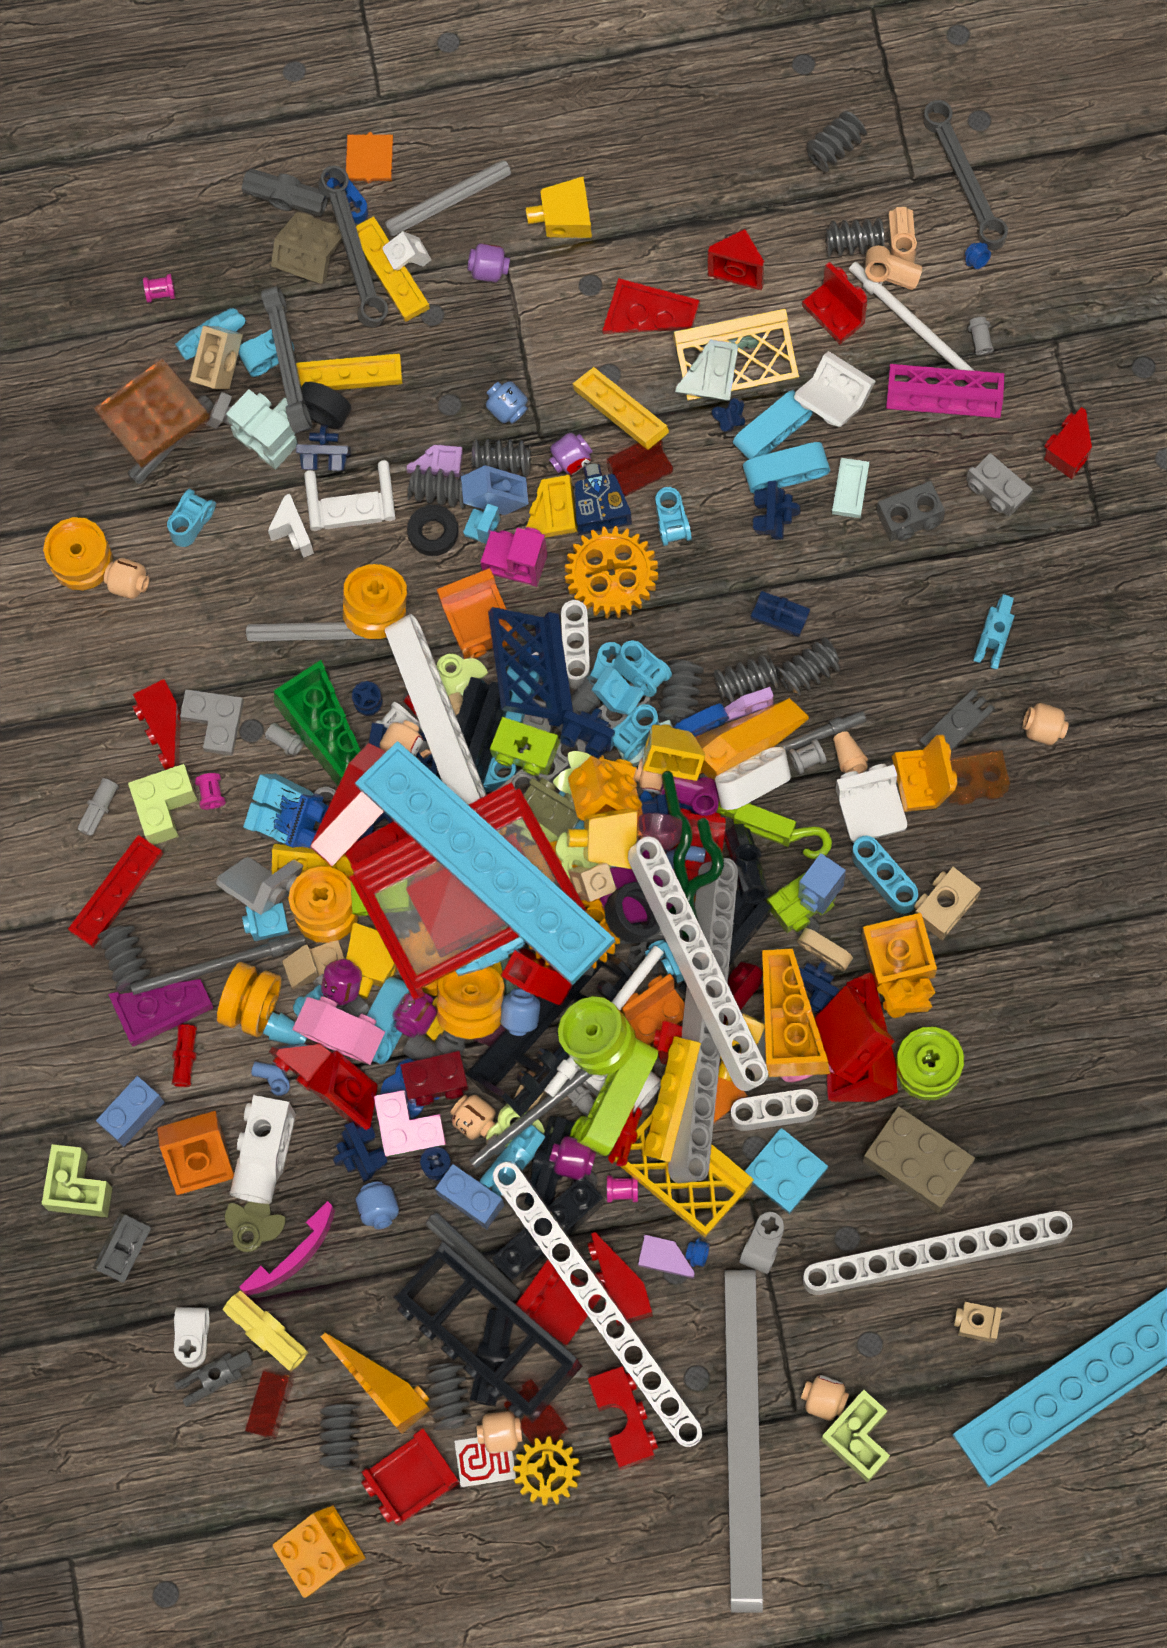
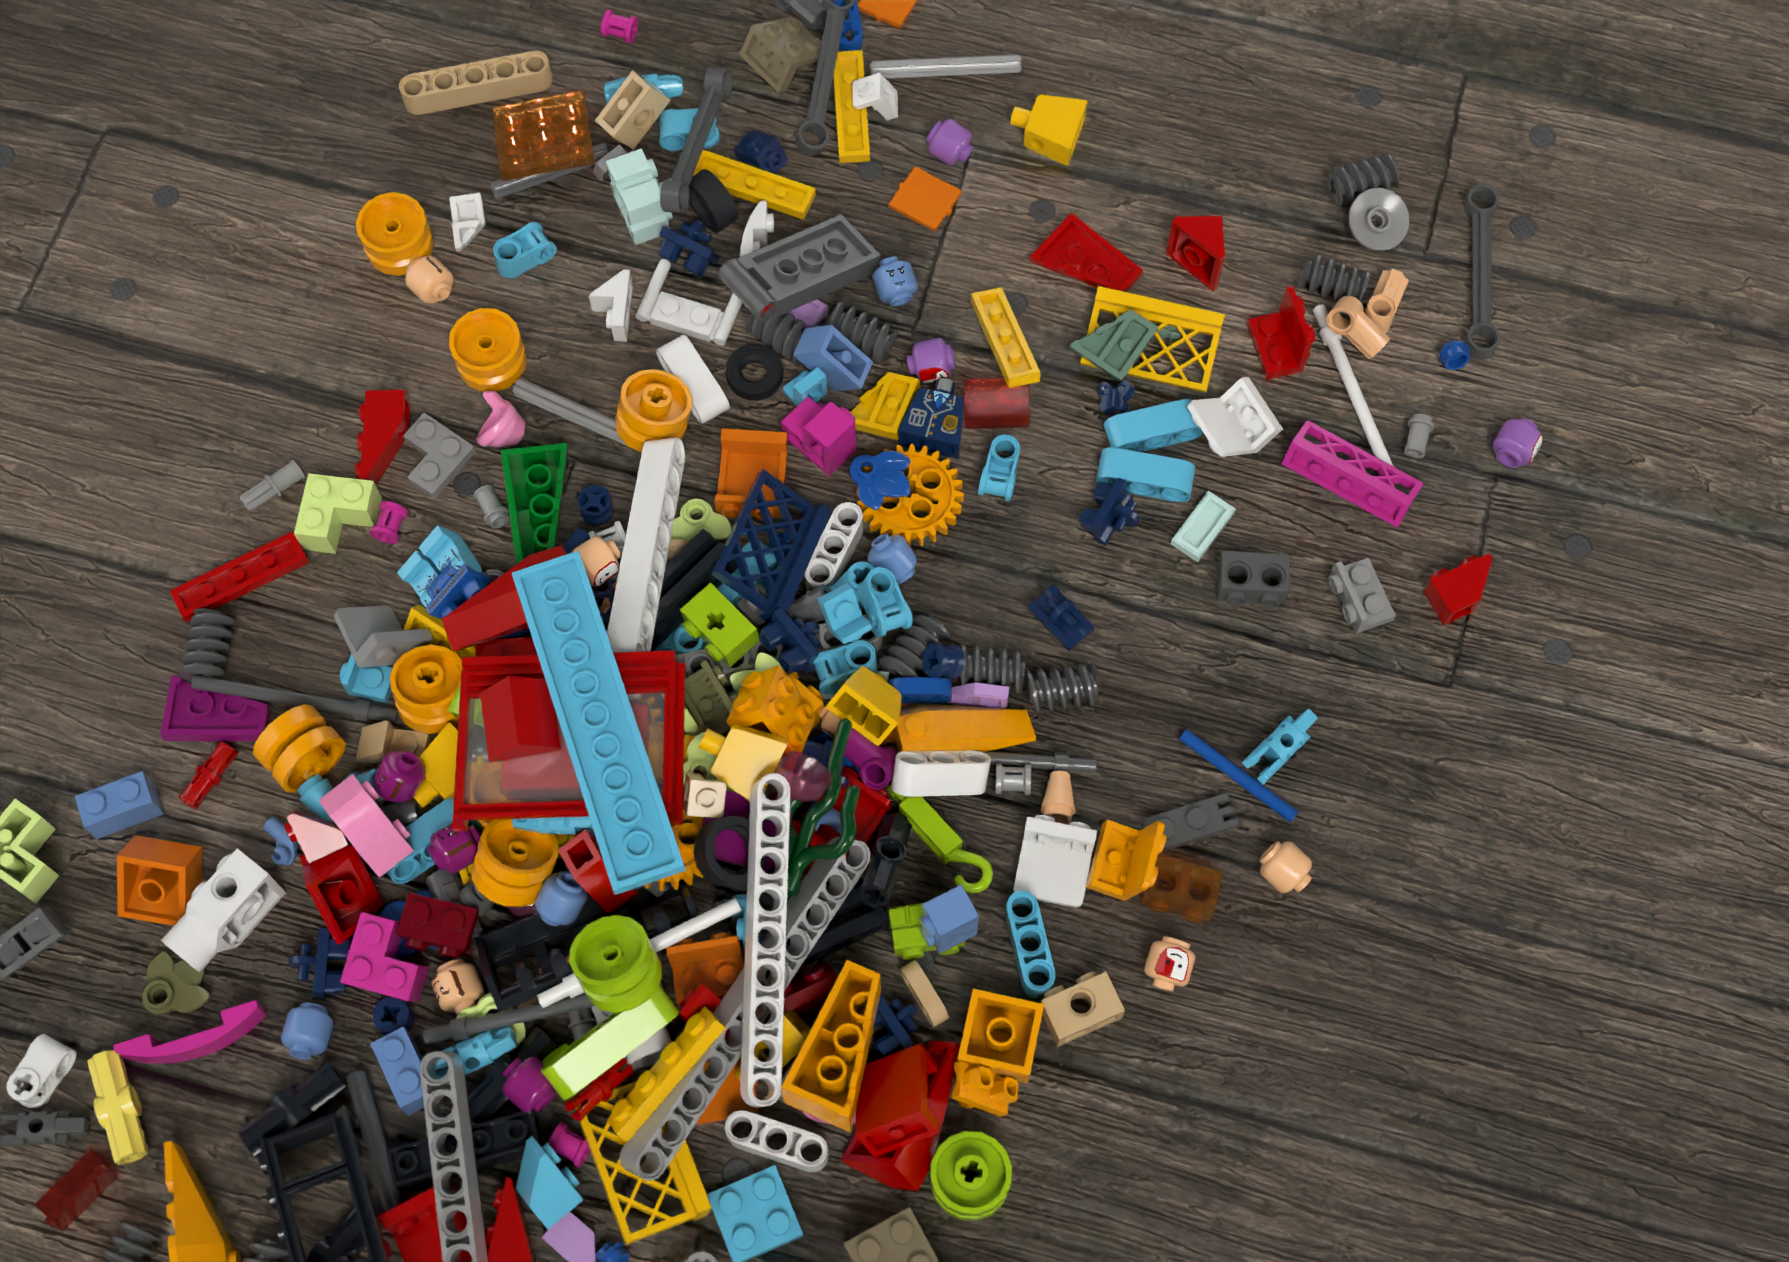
camera: 20 degrees right, 5 degrees down
none -> black piece [237,1063,349,1158]
none -> tan beam [399,51,553,115]
none -> white slope [449,193,486,251]
none -> light orange wheel [449,308,527,392]
none -> bright pink hat [476,390,525,447]
none -> red slope [480,676,561,763]
none -> medium azure slope [516,1136,583,1229]
none -> white beam [656,334,730,424]
none -> dark grey hinge [718,214,881,321]
none -> dark blue bracket [733,130,788,174]
none -> white slope [740,201,774,257]
none -> blue plate [850,451,910,510]
none -> medium blue head [867,534,917,584]
none -> orange piece [888,166,962,232]
none -> dark blue wheel [922,643,965,679]
none -> head [1144,936,1195,992]
none -> blue bar [1179,729,1299,823]
none -> light grey dish [1348,188,1409,251]
none -> medium lavender head [1493,418,1542,468]

